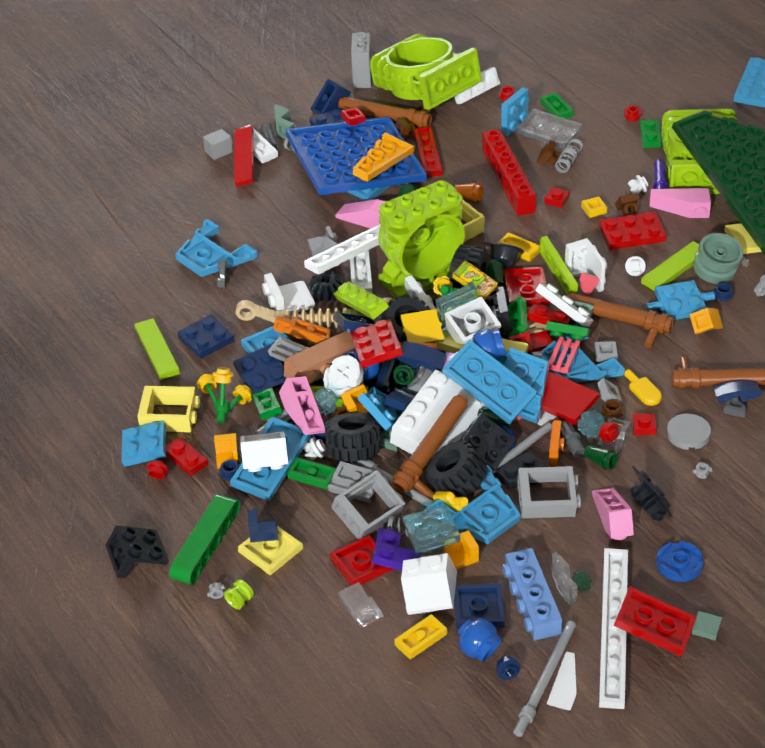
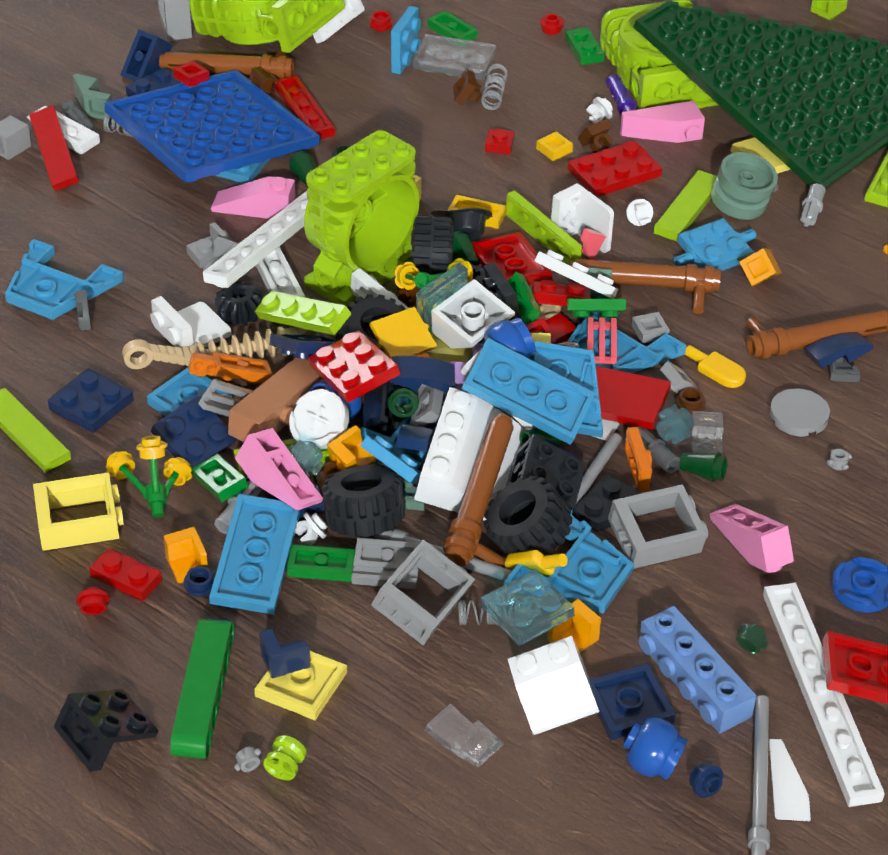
camera: 20 degrees left, 0 degrees up
dark azure plate [121,420,166,467] -> none
white slope [240,432,288,472] -> none
red tile [330,534,393,589] -> none
light orange wing [353,132,414,182] -> none
dark purple plate [372,527,421,571] -> none
yellow plate [394,614,447,660] -> none
tile [452,260,498,300] -> none
red brick [482,129,536,216] -> none
clear slope [551,552,578,605] -> none
red plate [599,422,619,444] -> none
black hinge [631,466,672,521] -> none
red plate [632,413,656,435] -> none
dark blue plate [713,283,734,301] -> none

